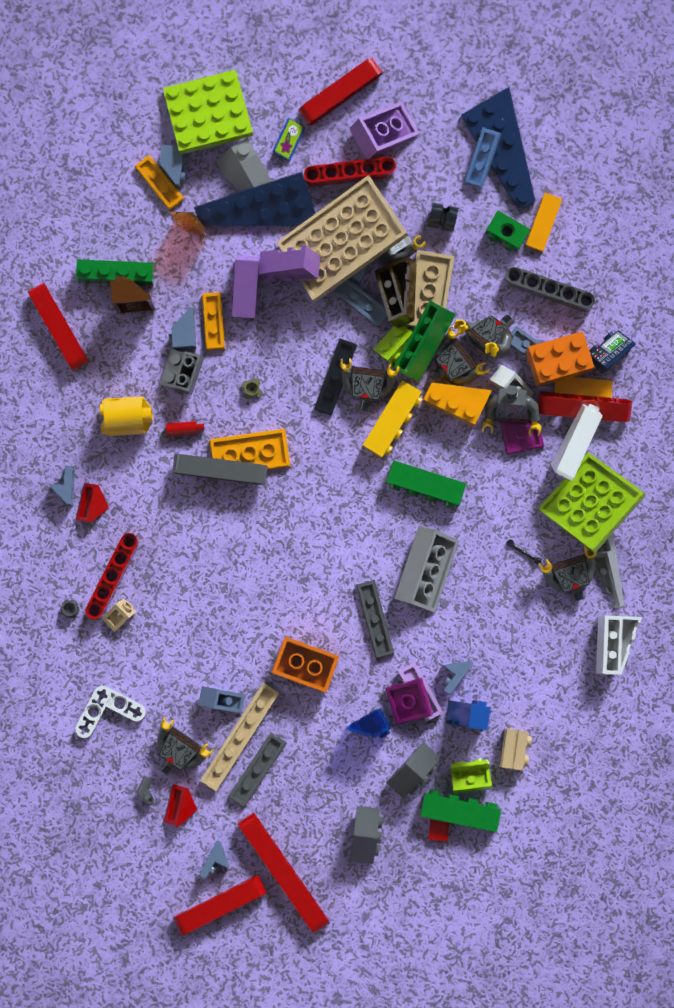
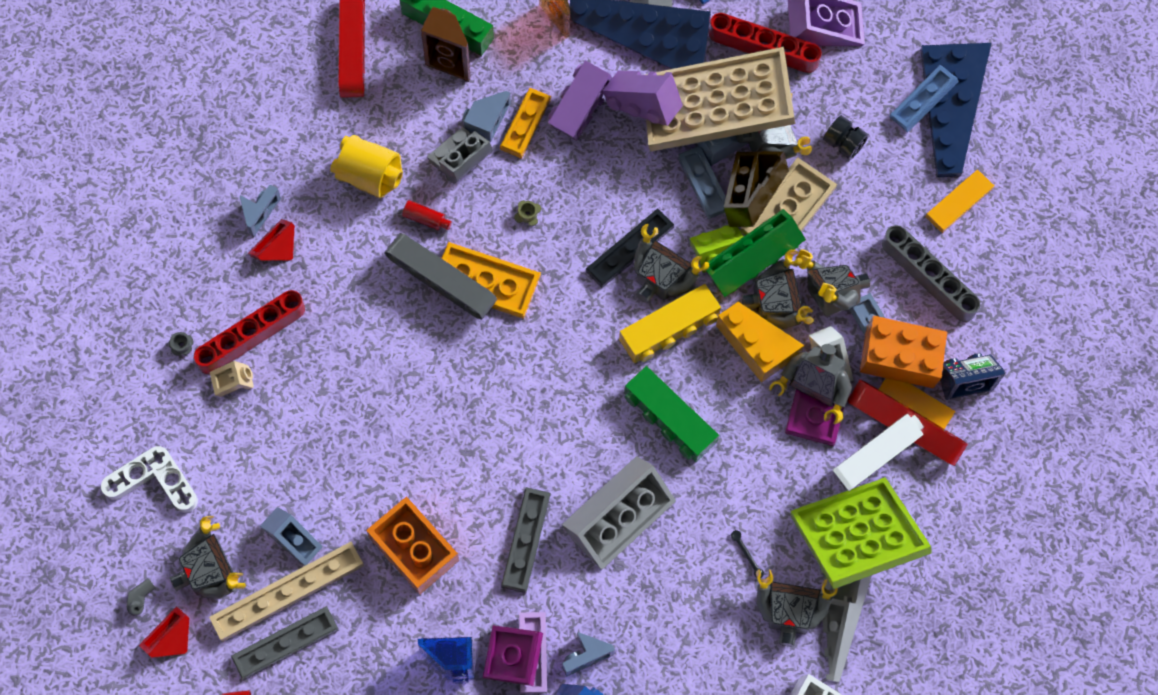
camera: 30 degrees right, 15 degrees down
green brick [485,210,530,252] -> none

